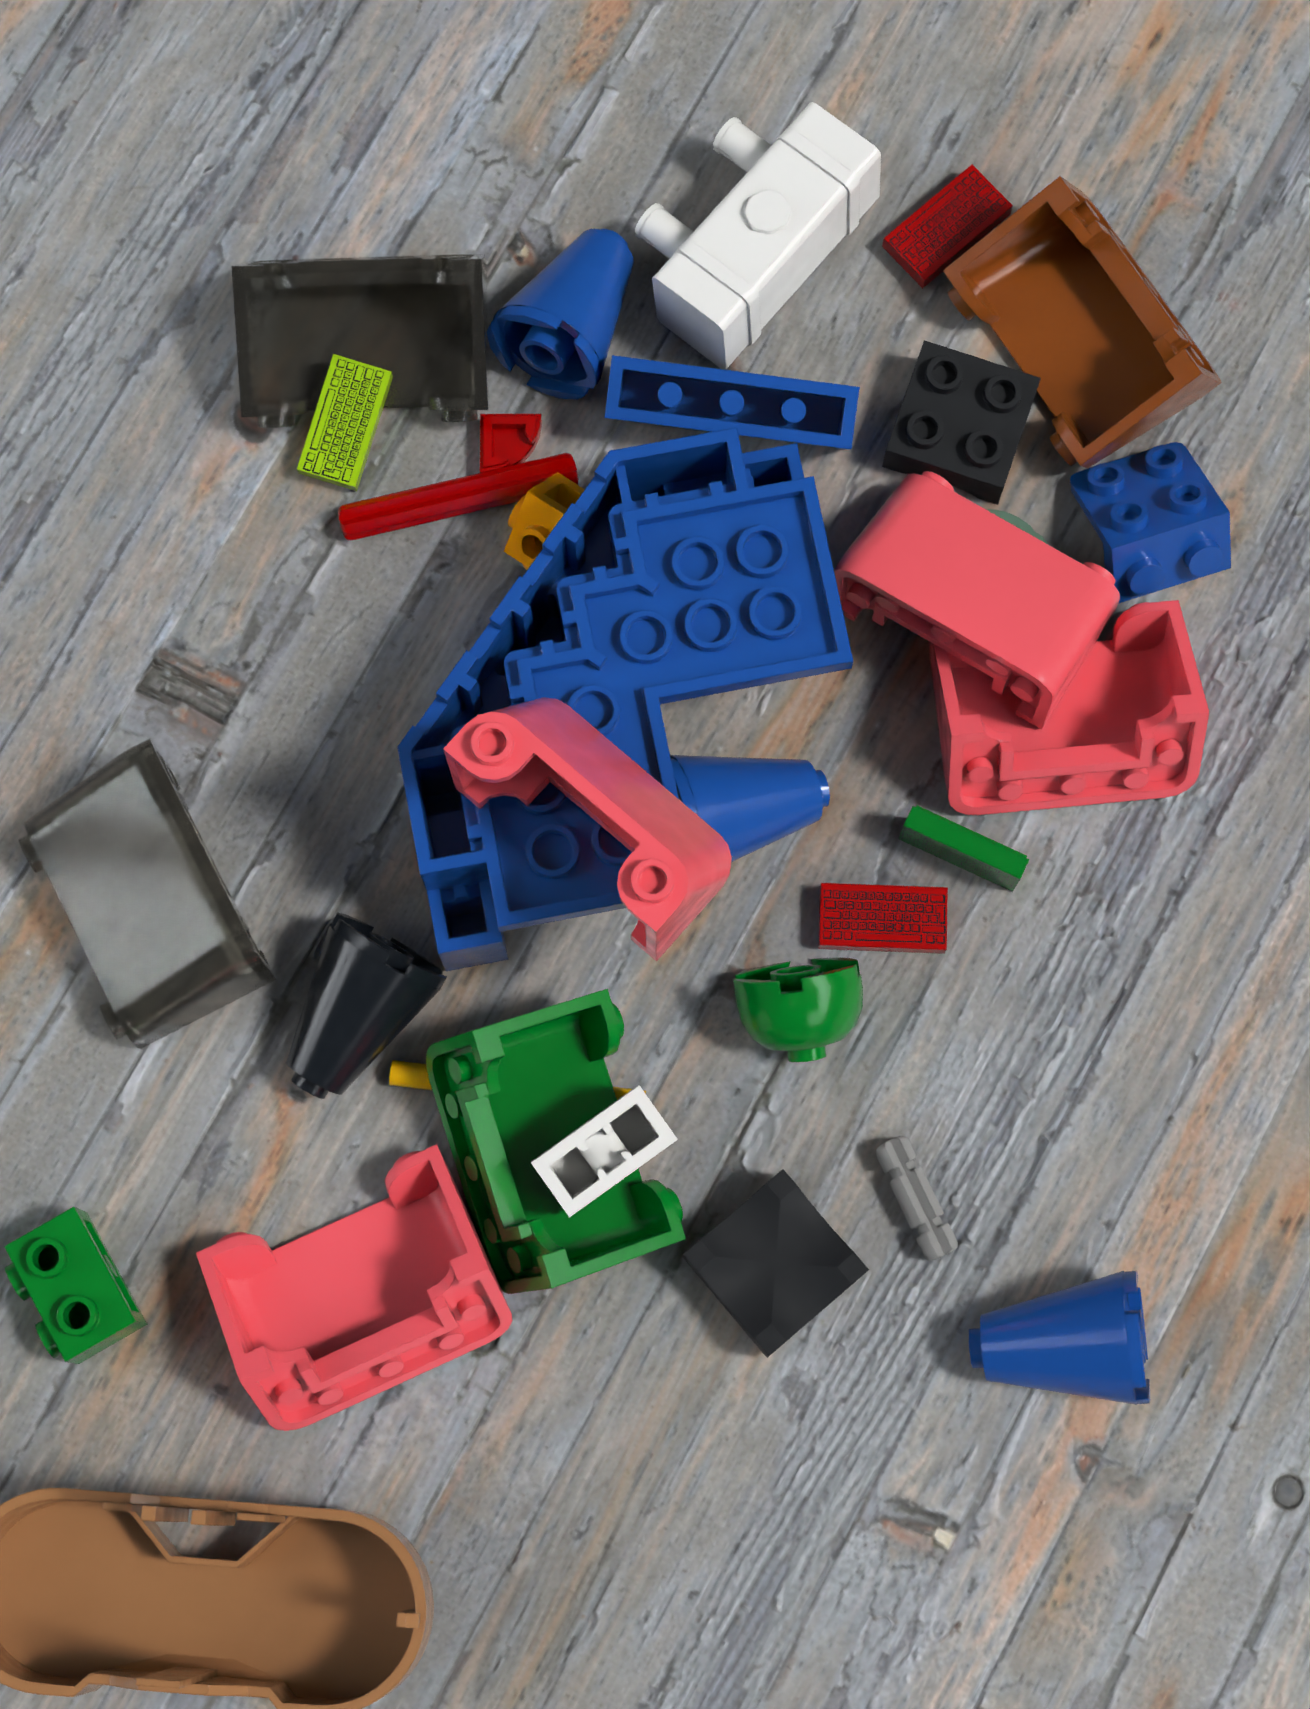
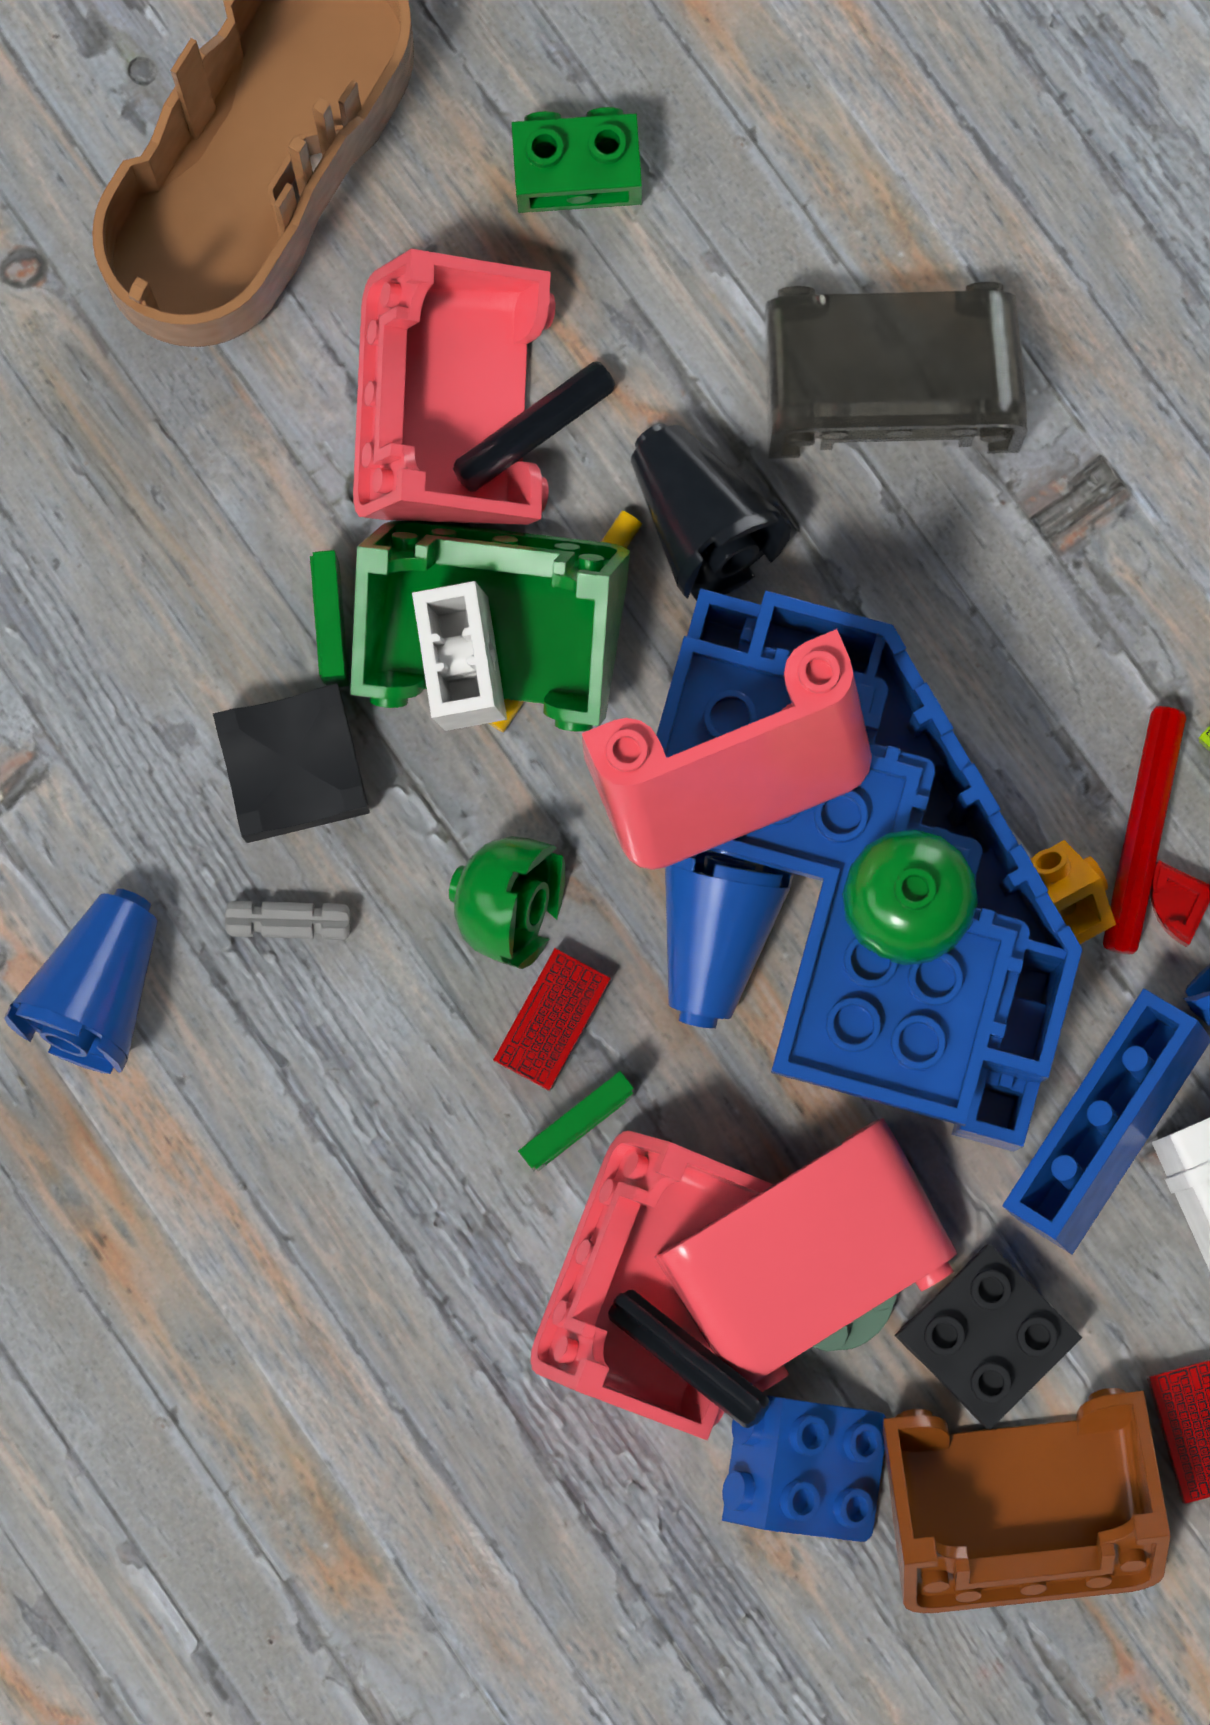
camera: 120 degrees right, 5 degrees up
none -> green tile [310,550,349,687]
none -> black axle [453,361,615,492]
none -> black axle [608,1290,770,1428]
none -> green cylinder [842,830,978,965]

